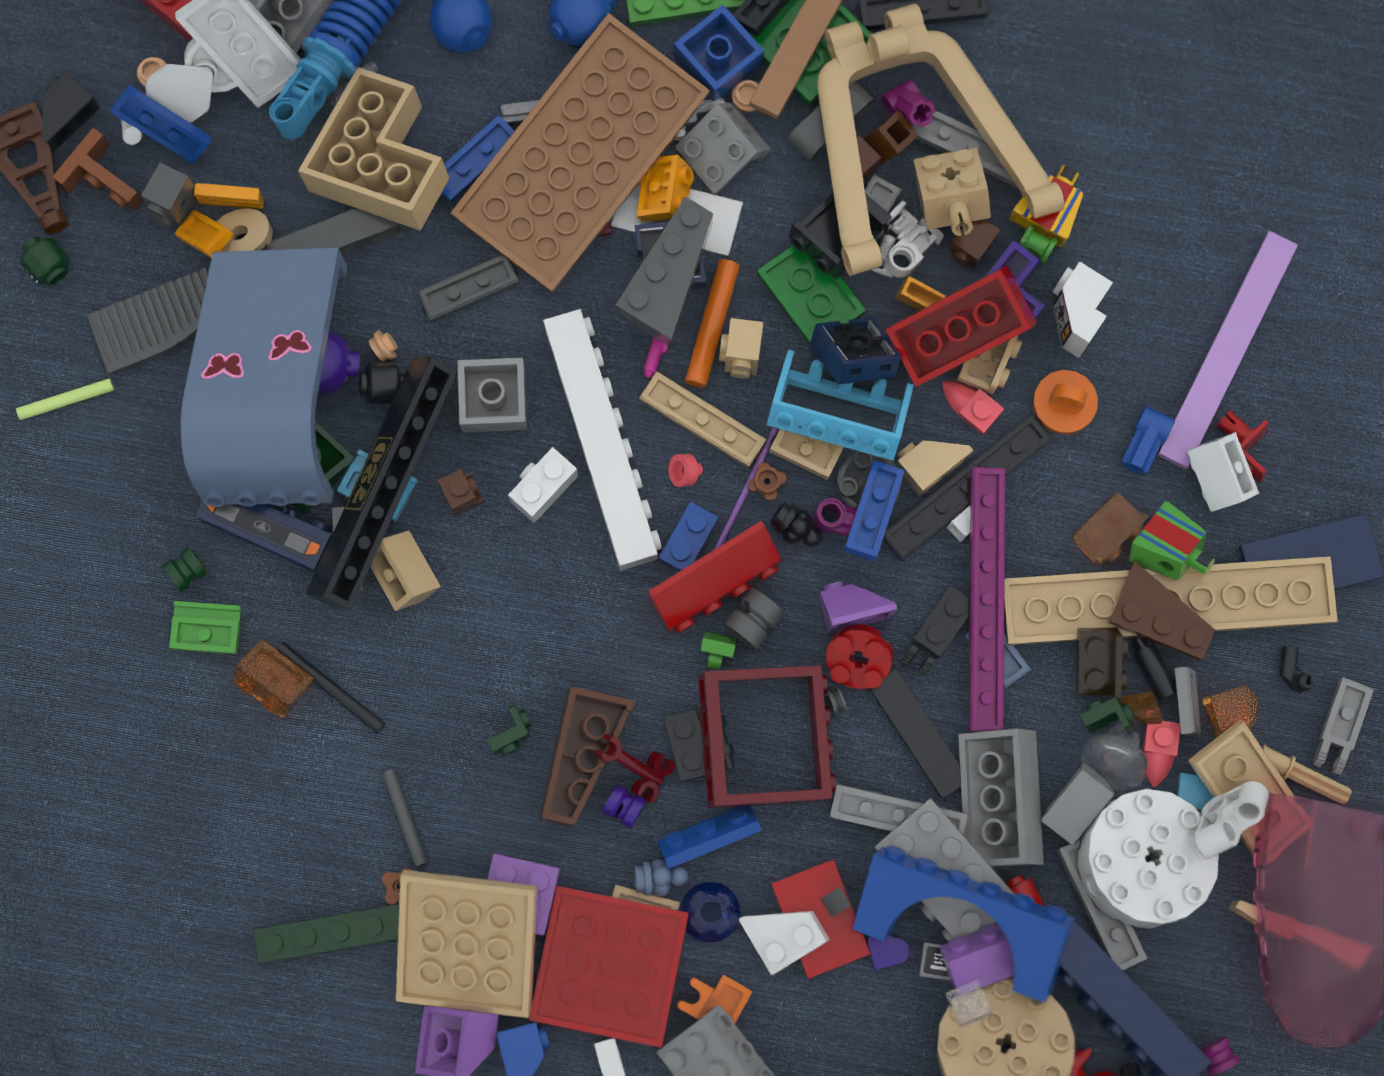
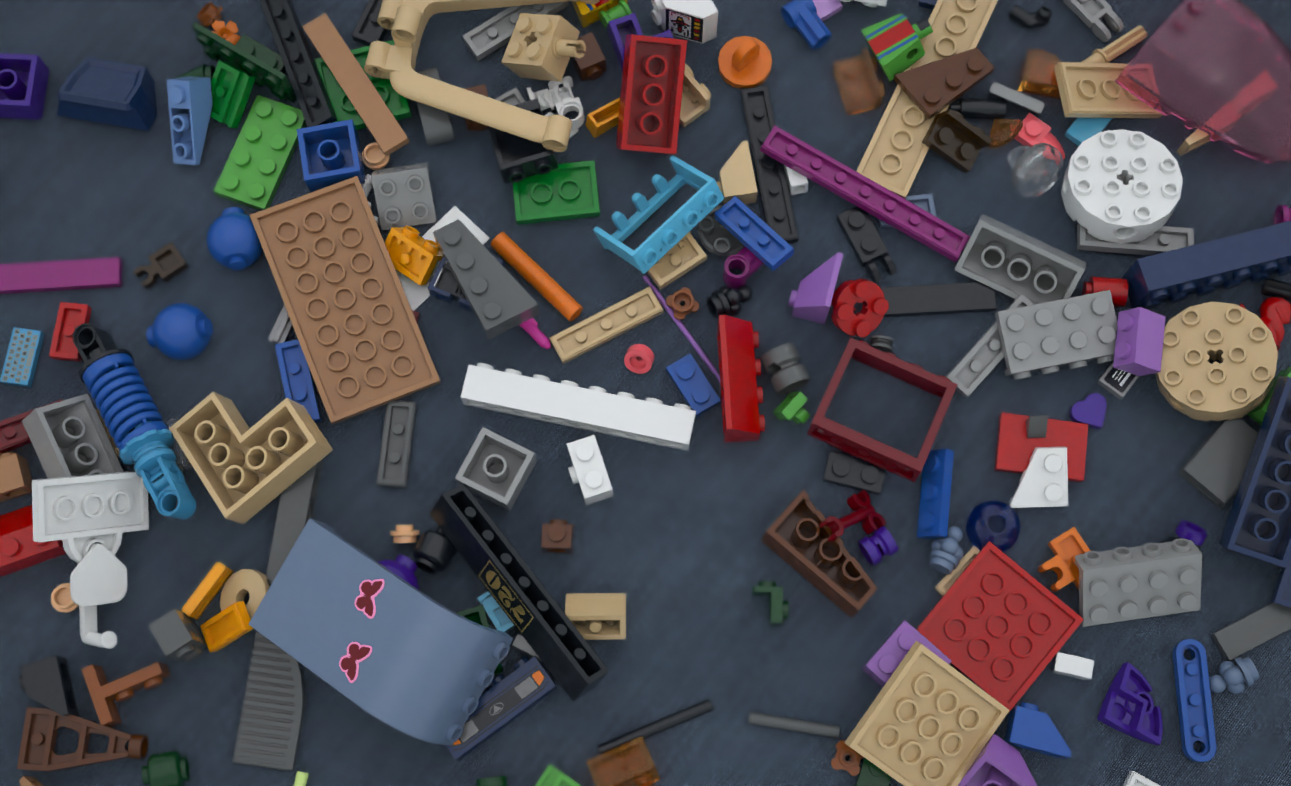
camera: 55 degrees left, 5 degrees down
blue plate [110,84,212,164] -> none
tan brick [719,318,763,379] -> none
dark blue piece [810,317,902,384] -> none
blue arch [852,846,1075,1003] -> none
reddish brown brick [863,110,919,164] -> none
magenta piece [881,79,935,127] -> none
coral plate [942,381,1004,435] -> none
clear plate [946,980,992,1027] -> none
light grey brick [1041,762,1114,845] -> none
dark green bracket [1080,697,1137,735] -> none
white piece [1195,781,1269,858] -> none

